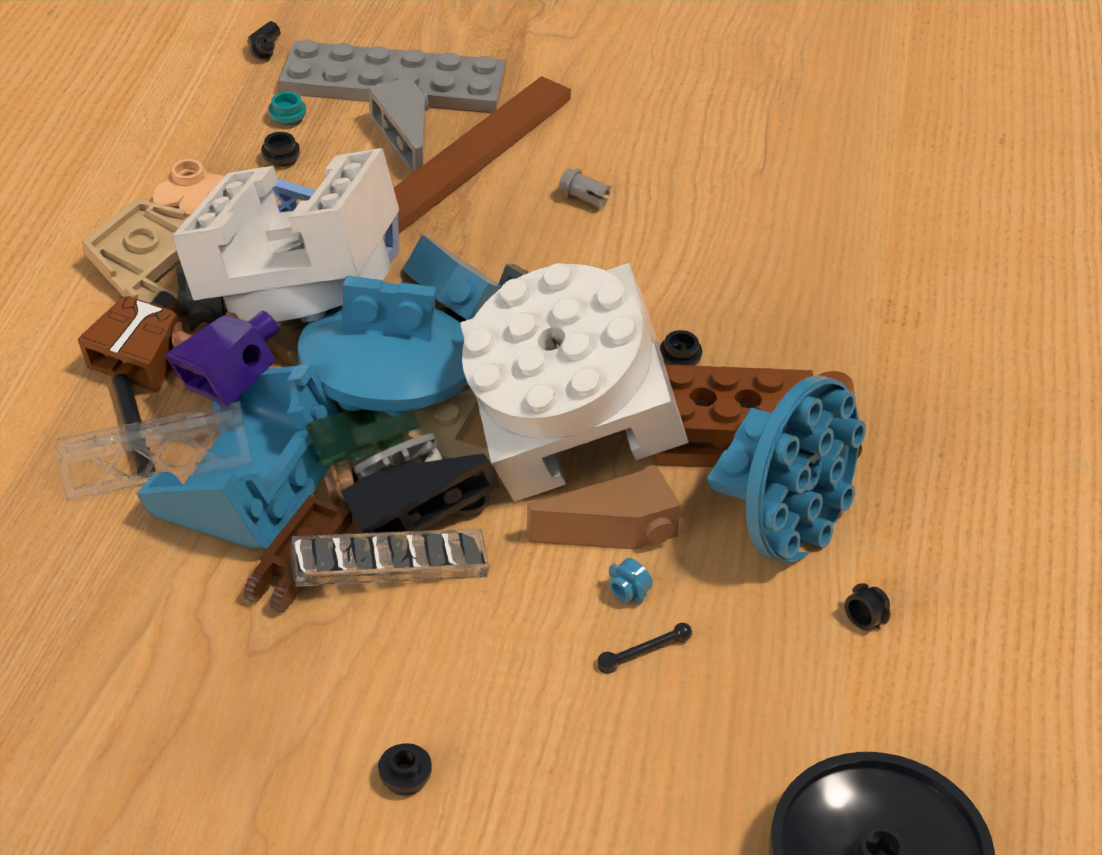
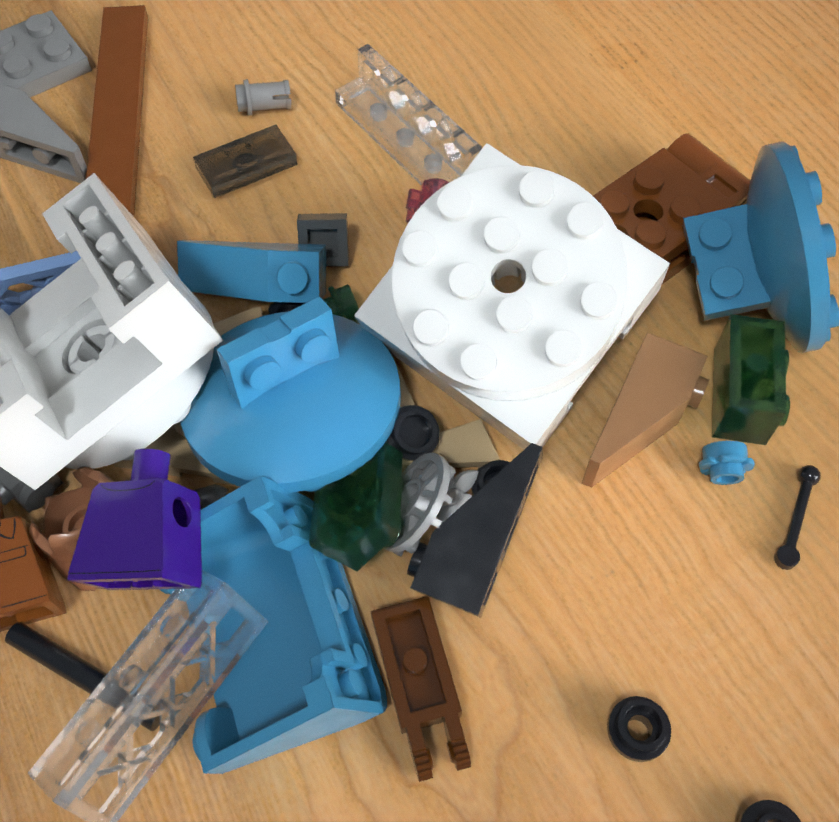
camera: 40 degrees left, 15 degrees up
tile [290,529,490,587] -> none
medium nougat plate [325,462,358,507] -> none
none -> clear smoke plate [193,124,297,198]
none -> clear fence [335,44,482,195]
none -> black plate [386,405,440,461]
none -> black plate [607,696,671,762]
none -> clear green brick [712,314,790,445]

